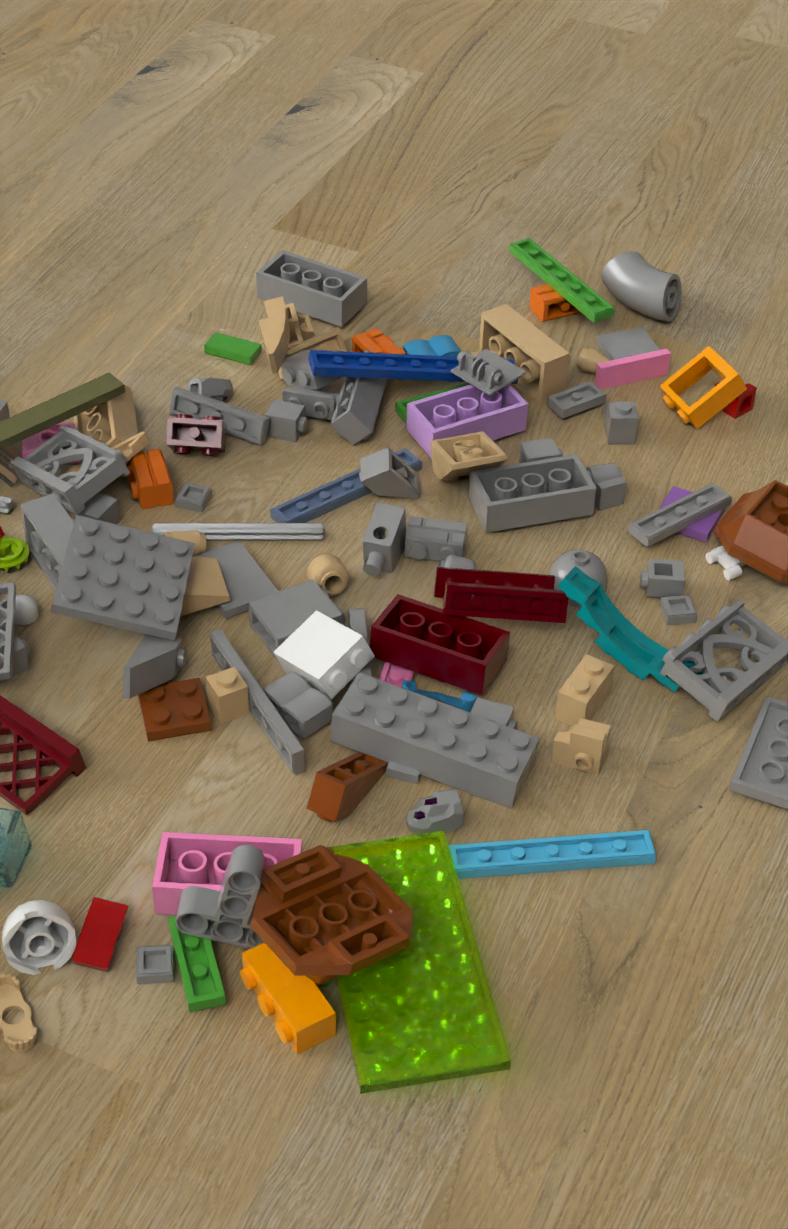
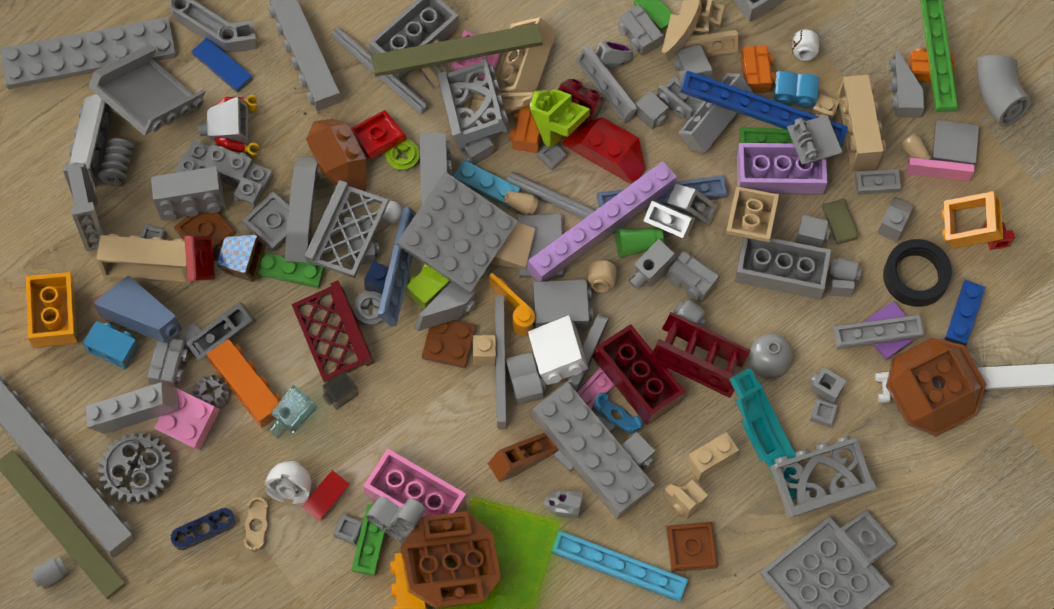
camera: 25 degrees right, 25 degrees up
none -> clear smoke brick [322,370,359,410]
none -> light grey gear [353,291,382,326]
none -> dark blue brick [364,261,389,294]
none -> sand blue tile [377,207,416,327]
none -> lime brick [406,264,451,310]
none -> light orange door [489,273,535,336]
none -> lavender brick [527,161,677,282]
none -> lime piece [529,88,590,148]
none -> red wedge [561,117,646,184]
none -> bright green plant [615,227,664,258]
none -> light grey brick [618,5,664,56]
none -> white brick [643,201,695,238]
none -> dark orange tile [666,522,718,572]
none -> white head [792,30,820,61]
none -> olive tile [822,199,858,245]
none -> black tyre [883,239,952,307]
none -> light grey slope [889,51,924,118]
none -> blue plate [944,280,985,347]

